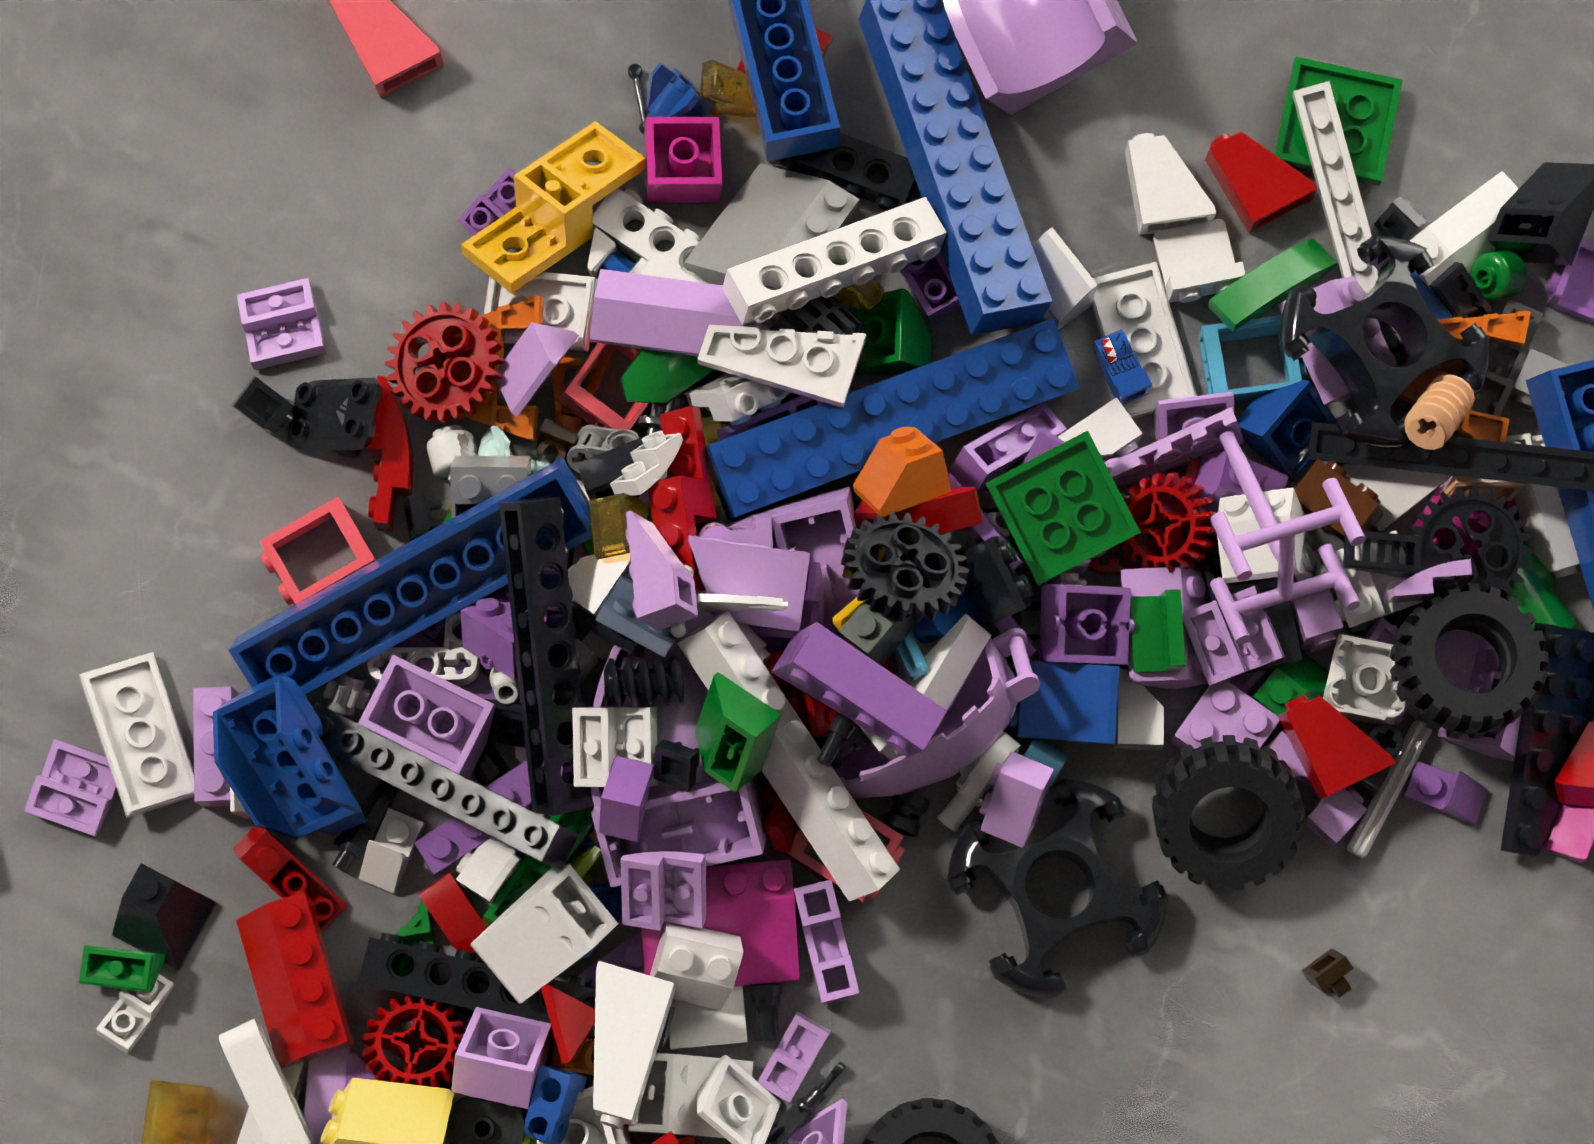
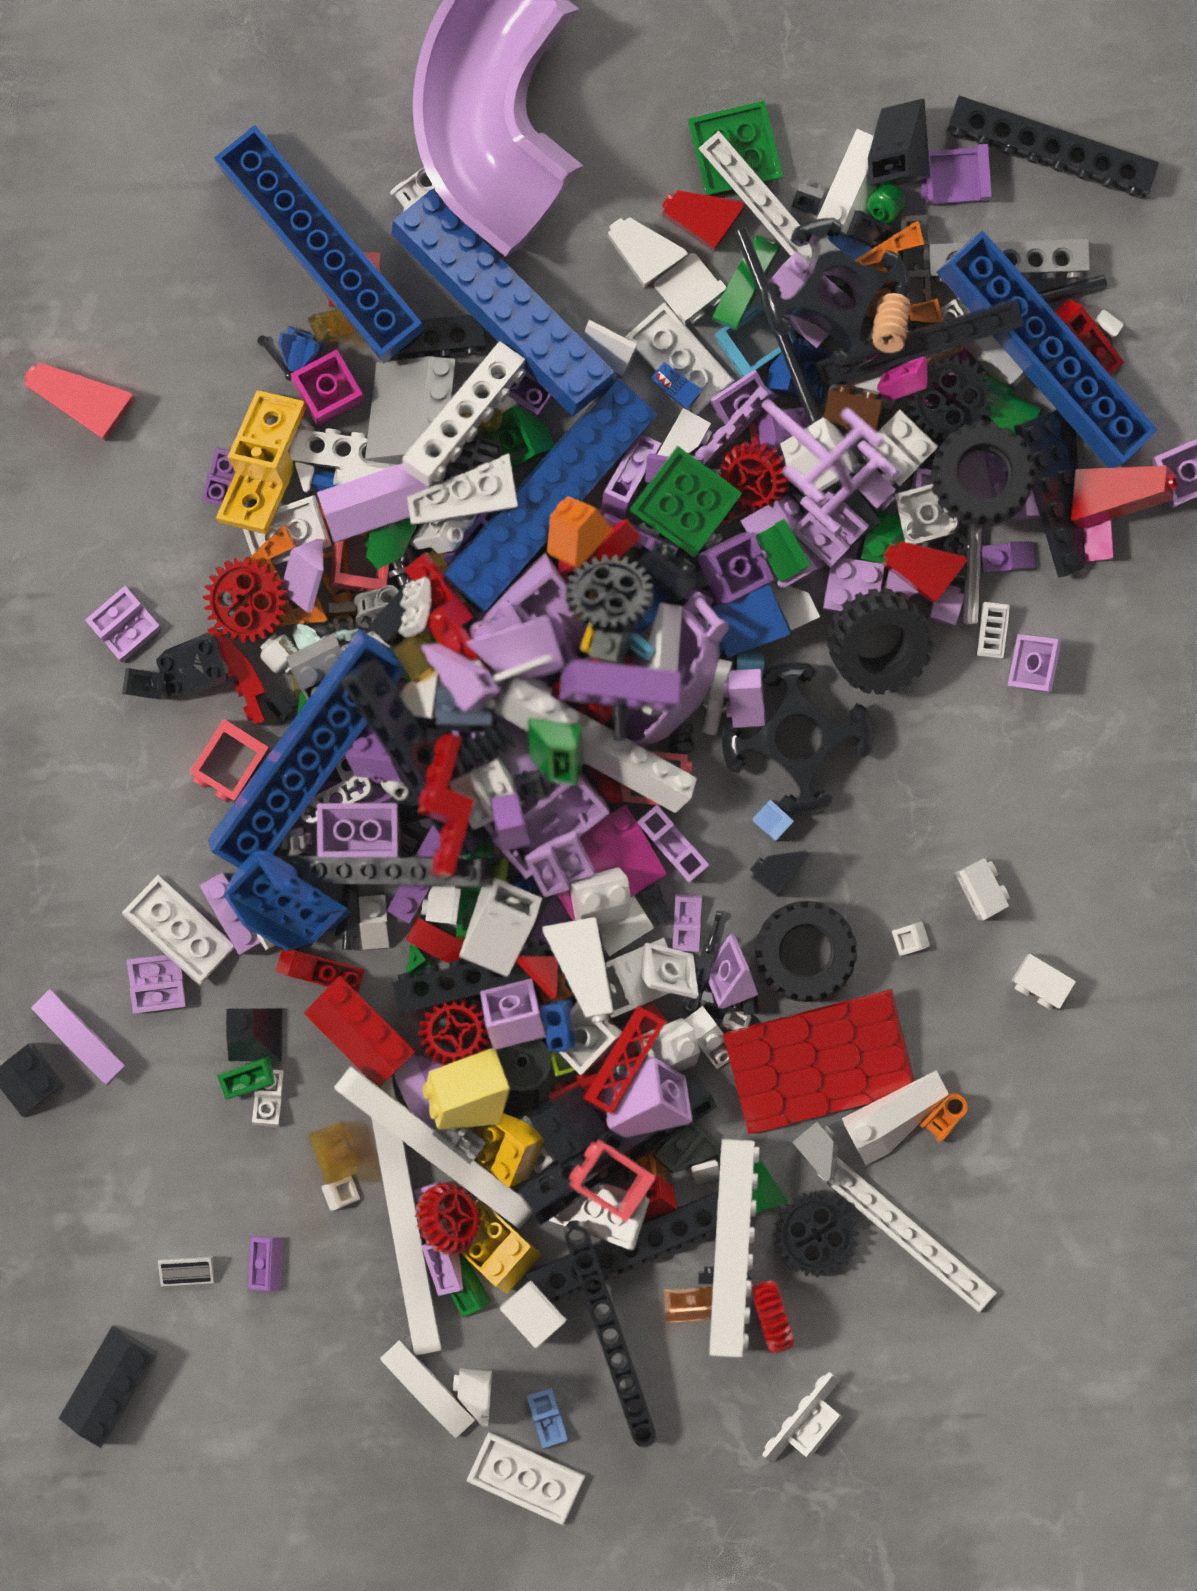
camera: 25 degrees left, 10 degrees up
dark brown tile [1301,948,1354,998] -> none
black slope [1343,531,1423,578] -> none
lavender slope [1384,559,1472,604] -> none
none -> red bracket [418,734,475,878]
none -> black piece [734,227,822,425]
none -> black slope [750,851,810,897]
none -> light blue panel [753,800,794,841]
none -> dark pink slope [876,356,927,401]
none -> white slope [977,602,1010,659]
none -> lavender slope [1007,634,1062,694]

